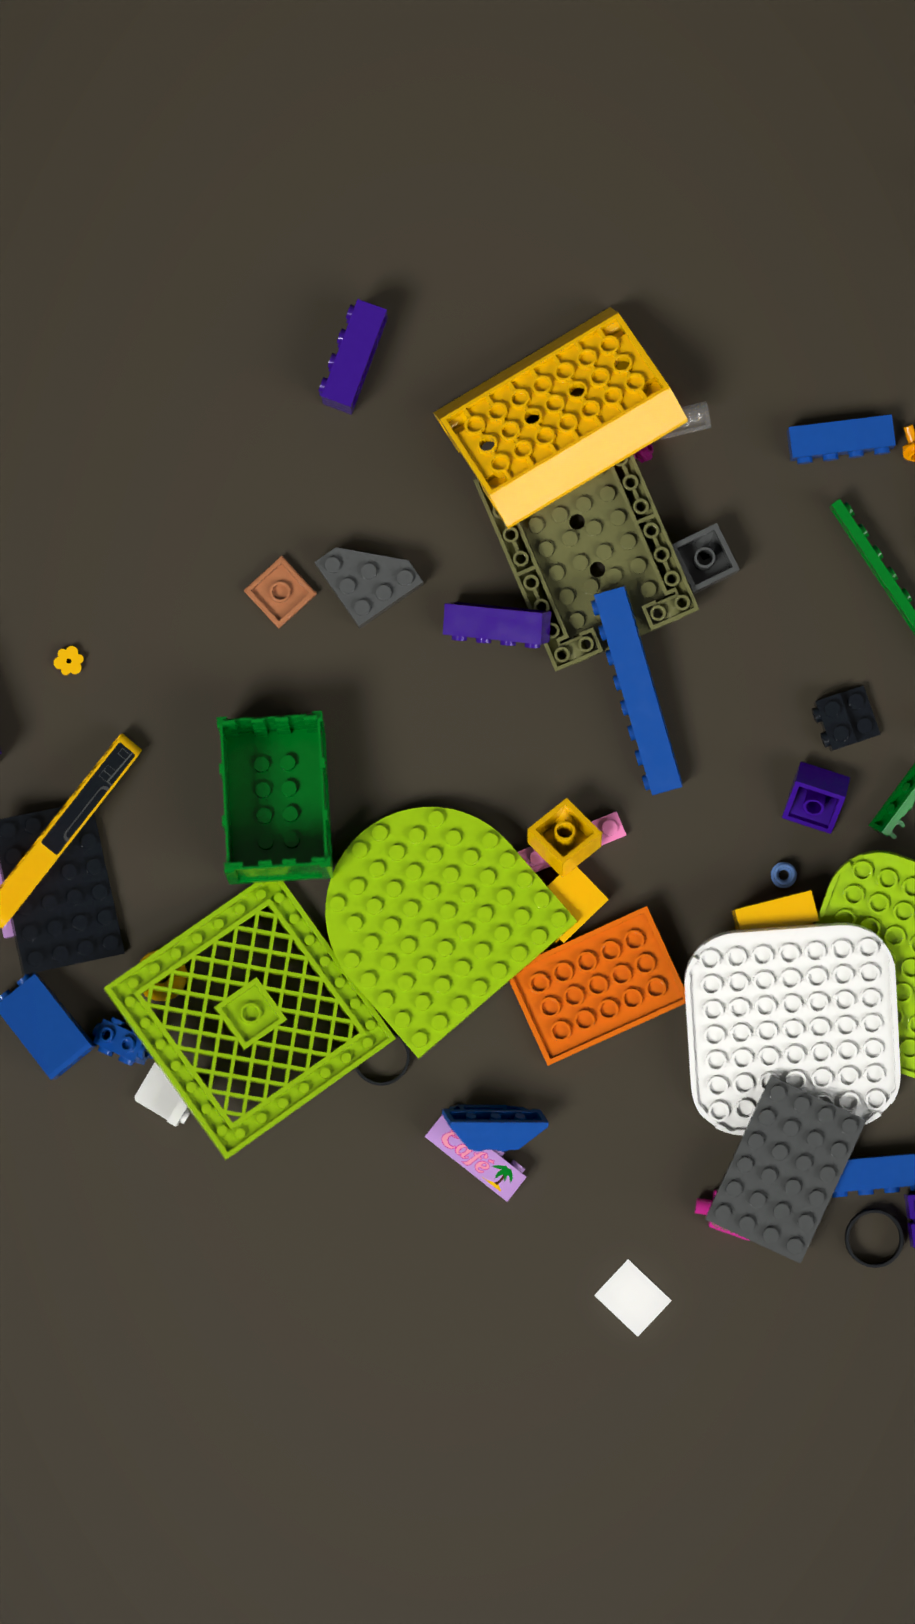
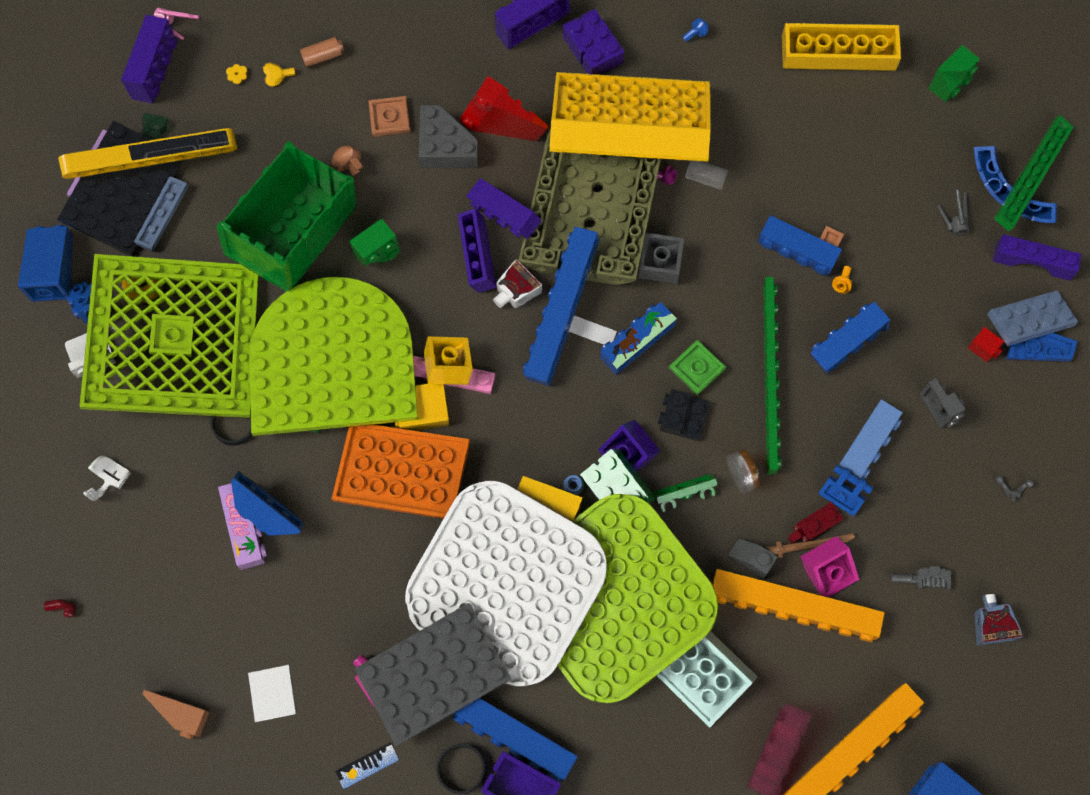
camera: 35 degrees right, 15 degrees down
none -> dark red arm [44,599,76,618]
none -> white helmet [83,455,132,501]
none -> sand blue plate [134,176,189,252]
none -> clear green piece [141,113,168,140]
none -> nougat slope [142,690,210,740]
none -> yellow rock [263,63,295,87]
none -> nougat brick [299,37,344,67]
none -> nougat piece [331,145,363,176]
none -> sticker [335,742,399,789]
none -> green slope [350,219,400,266]
none -> dark purple brick [457,209,497,293]
none -> red wedge [459,76,549,142]
none -> torso [493,259,542,308]
none -> dark purple piece [563,9,624,75]
none -> white sticker [569,316,617,344]
none -> piece [580,449,656,504]
none -> brick [600,302,677,375]
none -> bright green plate [669,340,726,396]
none -> blue plate [683,18,709,42]
none -> yellow brick [782,23,901,70]
none -> nougat plate [820,226,844,247]
none -> green slope [928,45,980,102]

